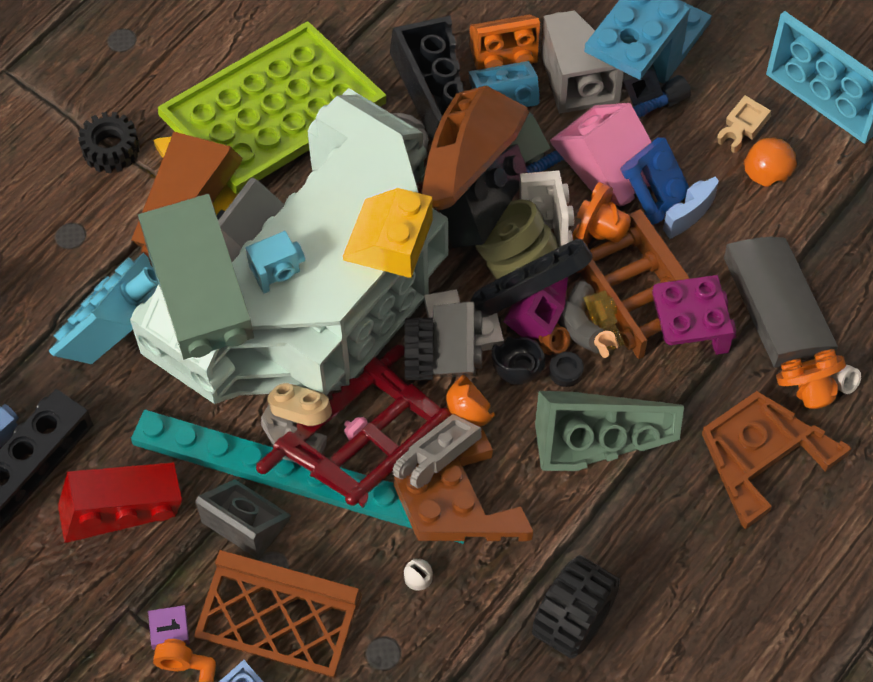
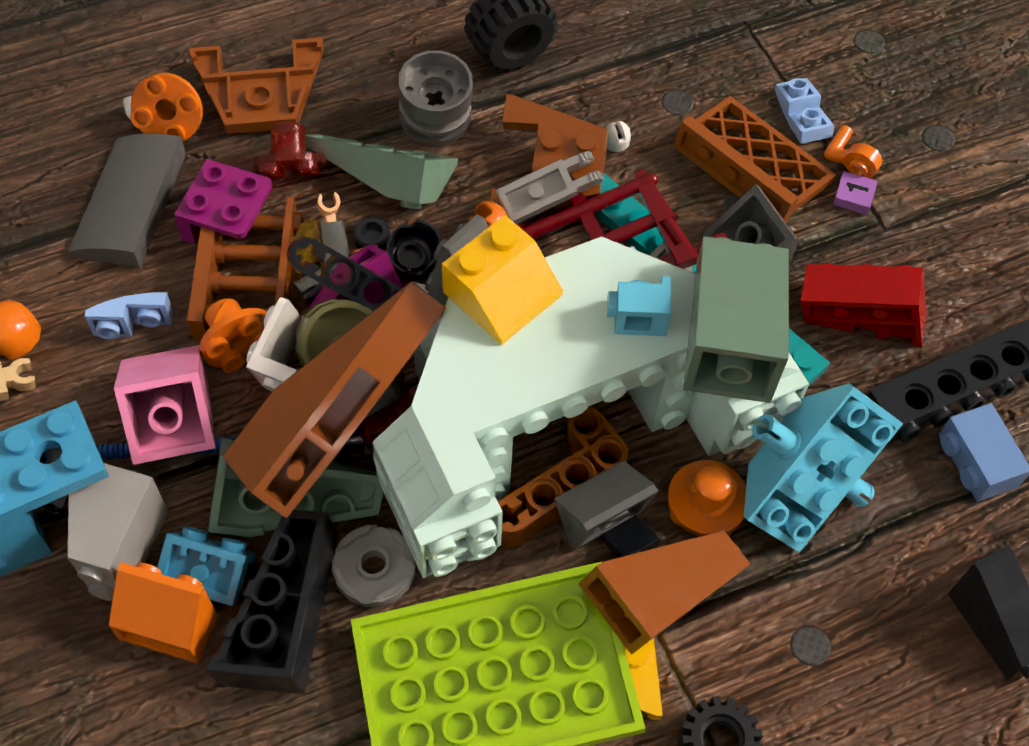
camera: 155 degrees left, 0 degrees up
blue plate [620,137,689,225] -> none
none -> clear red plate [253,121,326,178]
none -> flat silver wheel [399,51,473,146]

